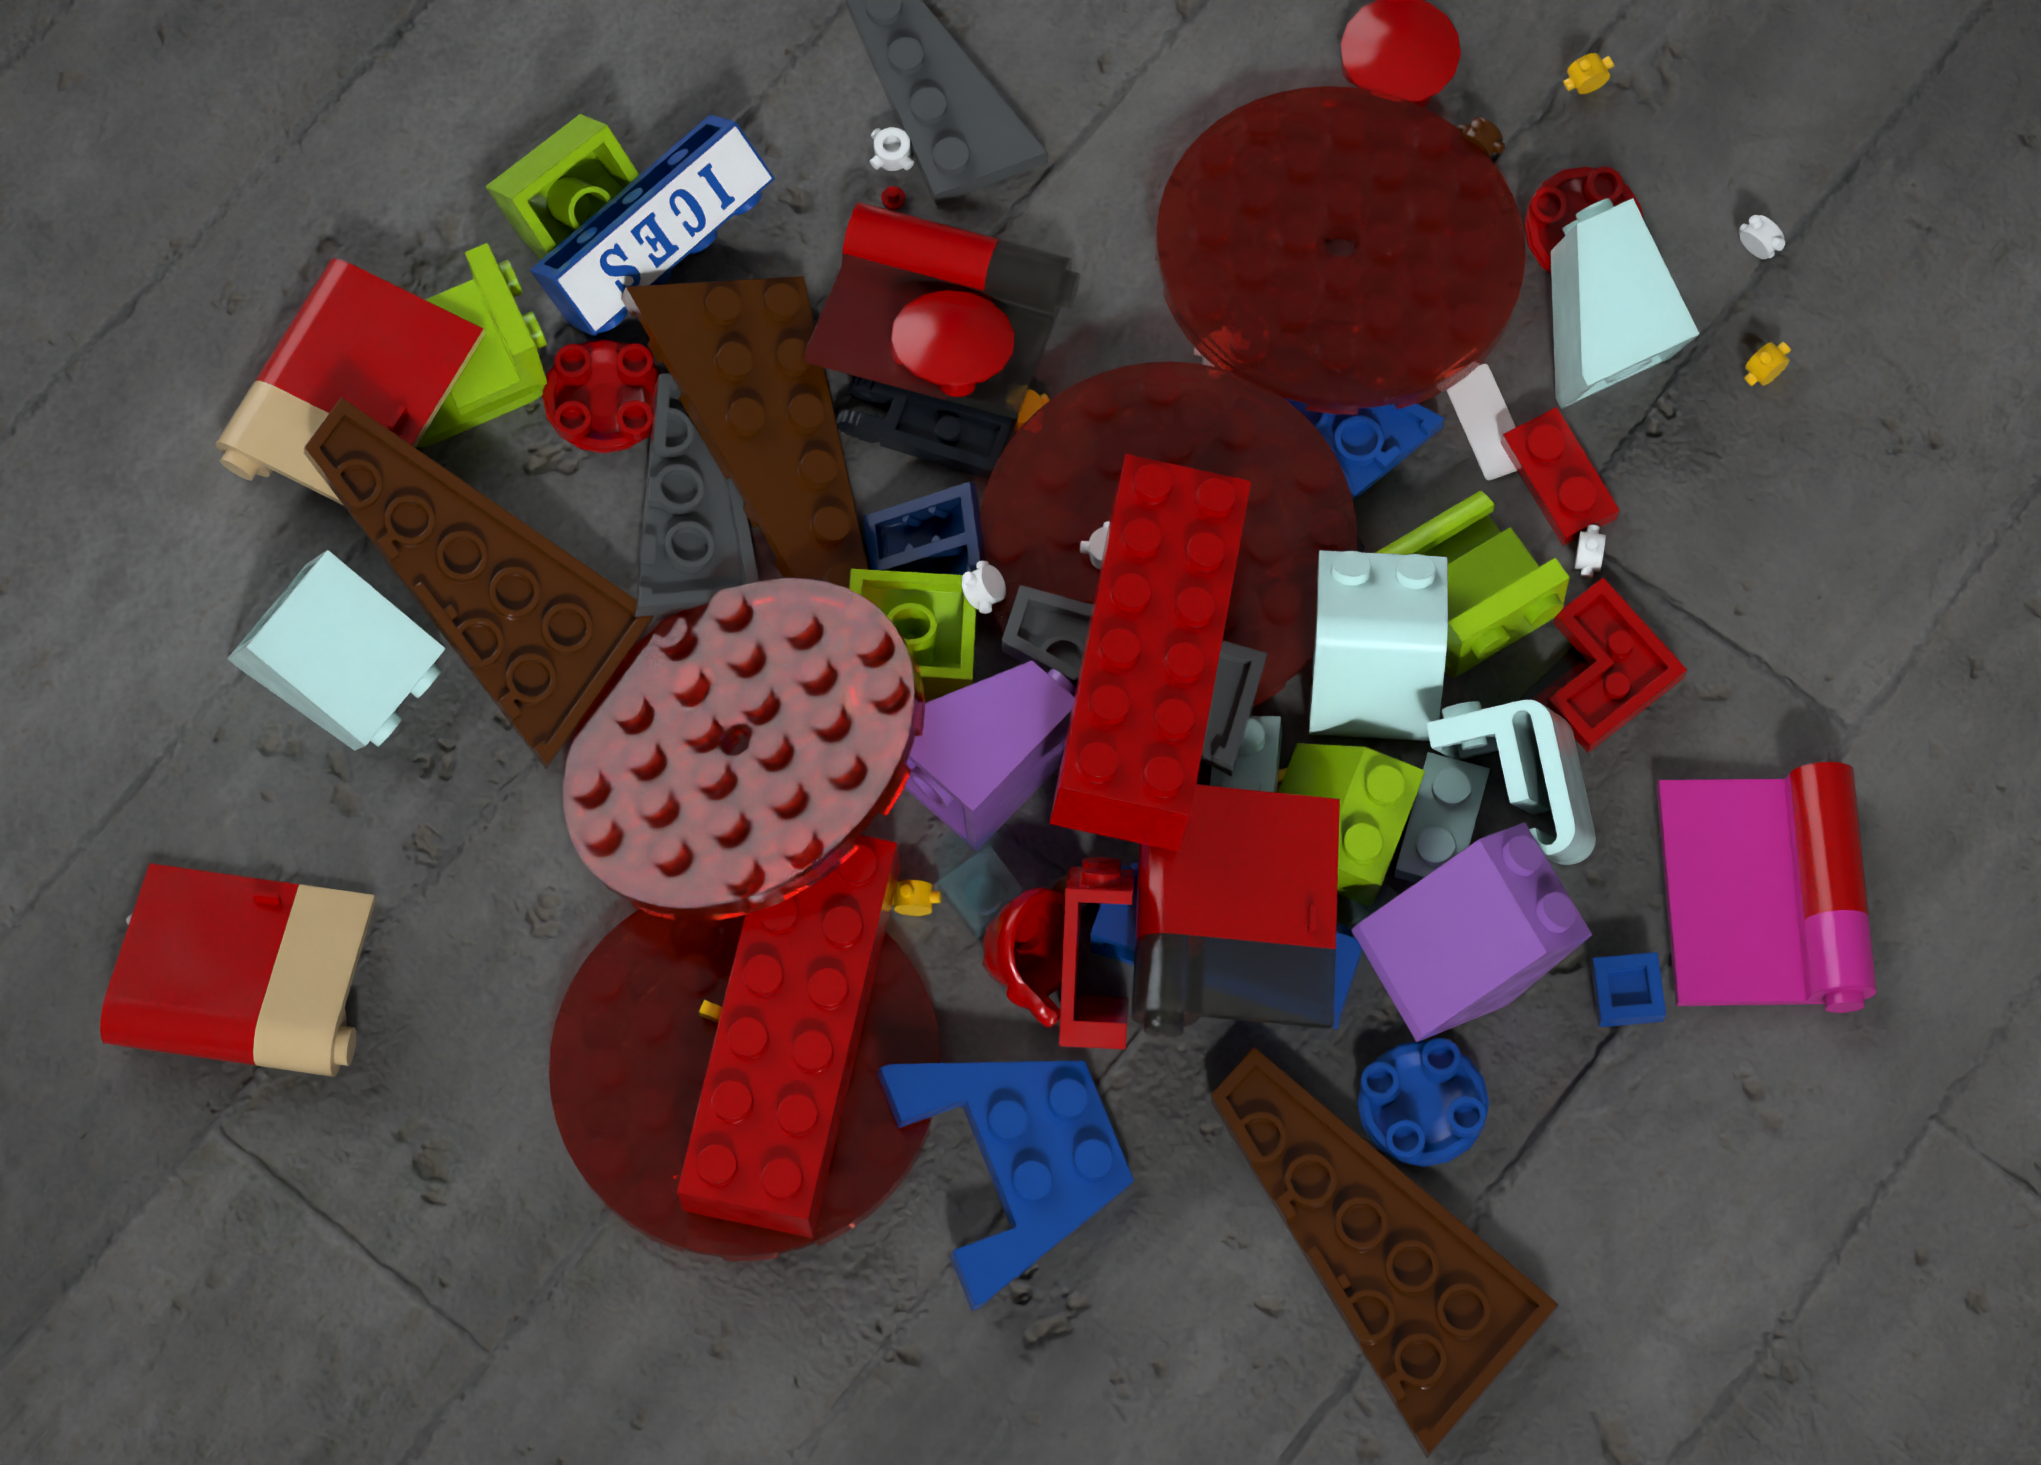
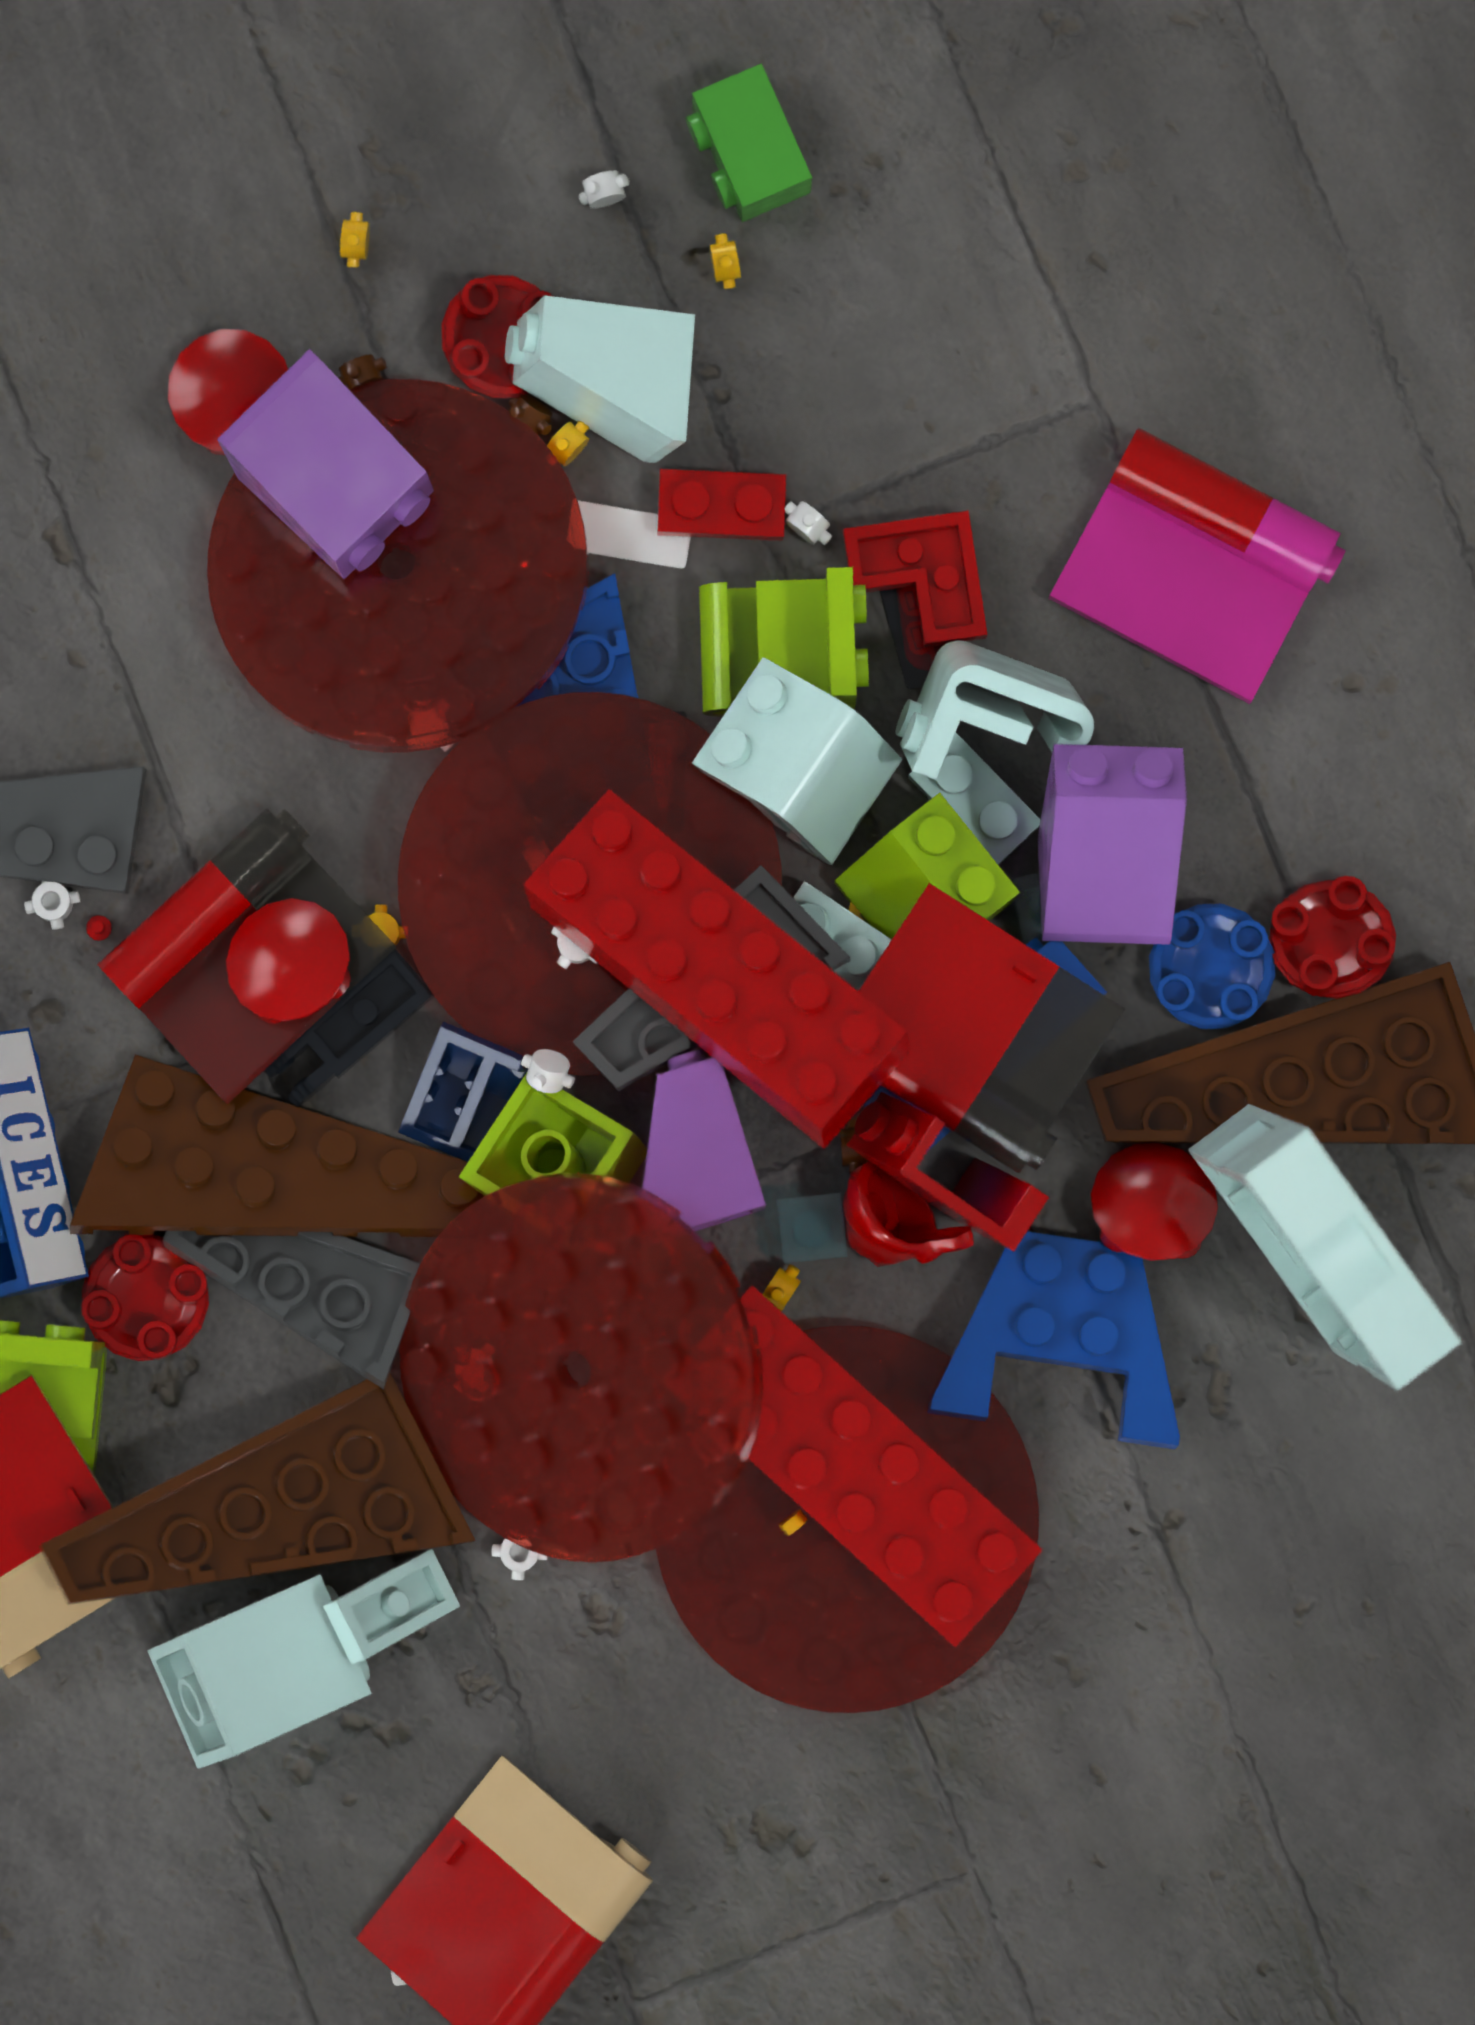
camera: 65 degrees left, 15 degrees up
blue plate [1590,952,1666,1027] -> none
none -> medium lavender slope [217,349,434,579]
none -> light aqua plate [323,1549,460,1665]
none -> white piece [492,1524,548,1580]
none -> reddish brown piece [507,394,553,437]
none -> yellow piece [545,421,589,468]
none -> bright green brick [685,63,812,222]
none -> red dish [1090,1143,1218,1261]
none -> light aqua tile [1188,1104,1462,1391]
none -> red dish [1269,875,1397,999]

